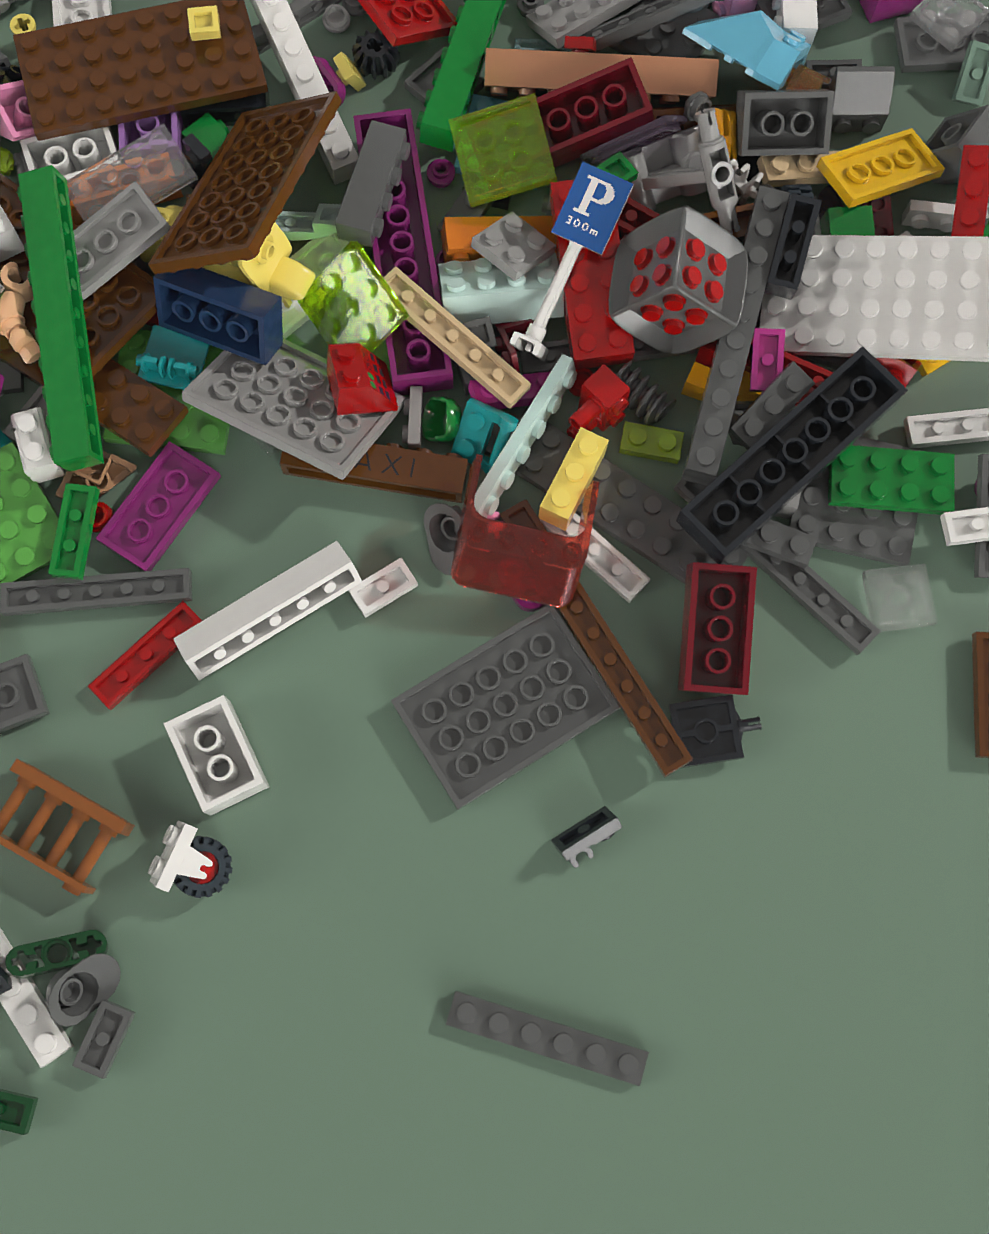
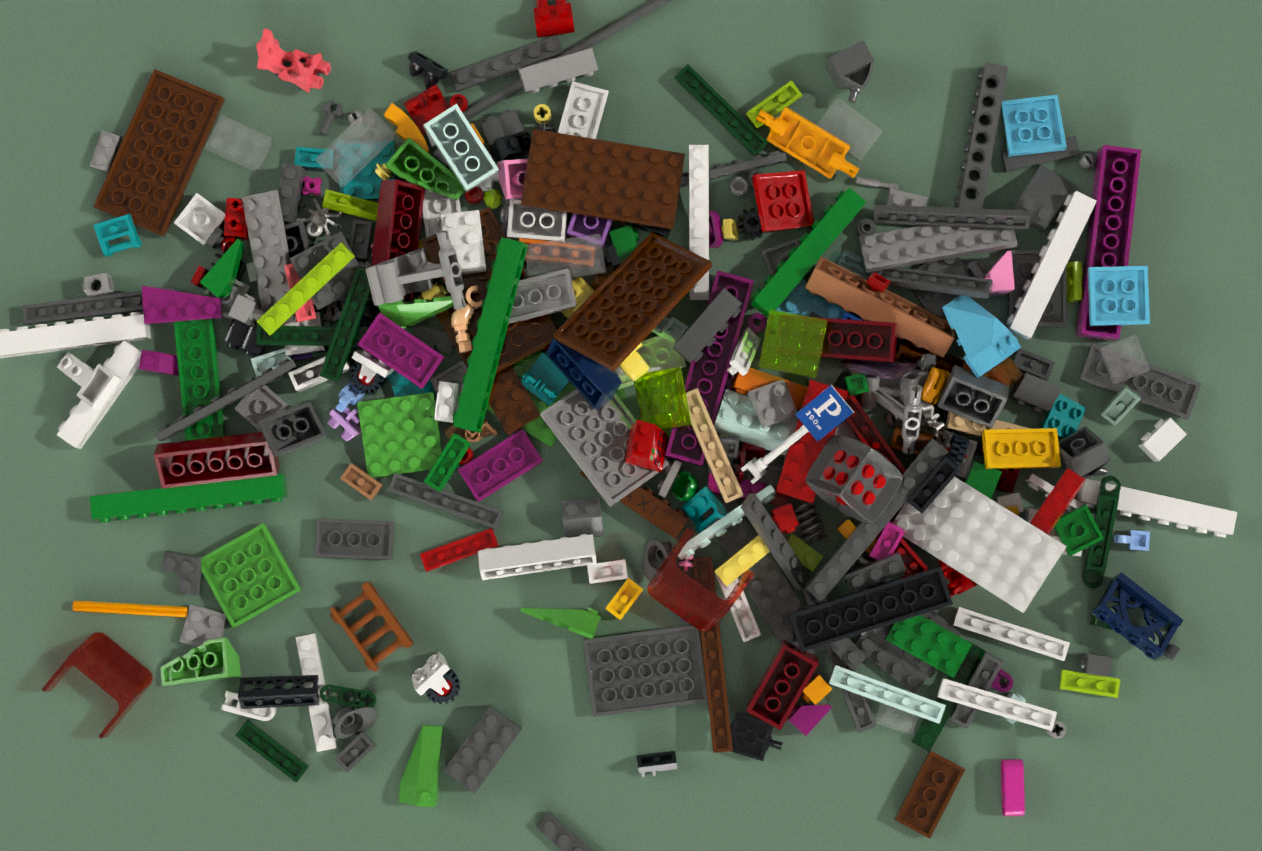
camera: 30 degrees right, 10 degrees up
white brick [164,695,270,816] -> none
light yellow plate [187,5,221,41] -> none
none -> bright green wedge [399,725,443,807]
none -> dark grey brick [443,705,522,794]
none -> bright green wedge [520,607,601,639]
none -> dark grey slope [561,497,604,538]
none -> yellow plate [605,578,644,620]
none -> plate [727,327,761,376]
none -> dark grey plate [740,493,810,590]
none -> magenta slope [787,703,832,736]
none -> light orange brick [801,674,832,705]
none -> light aqua plate [828,665,946,724]
none -> dark green plate [911,641,985,752]
none -> teal hinge [1041,394,1086,438]

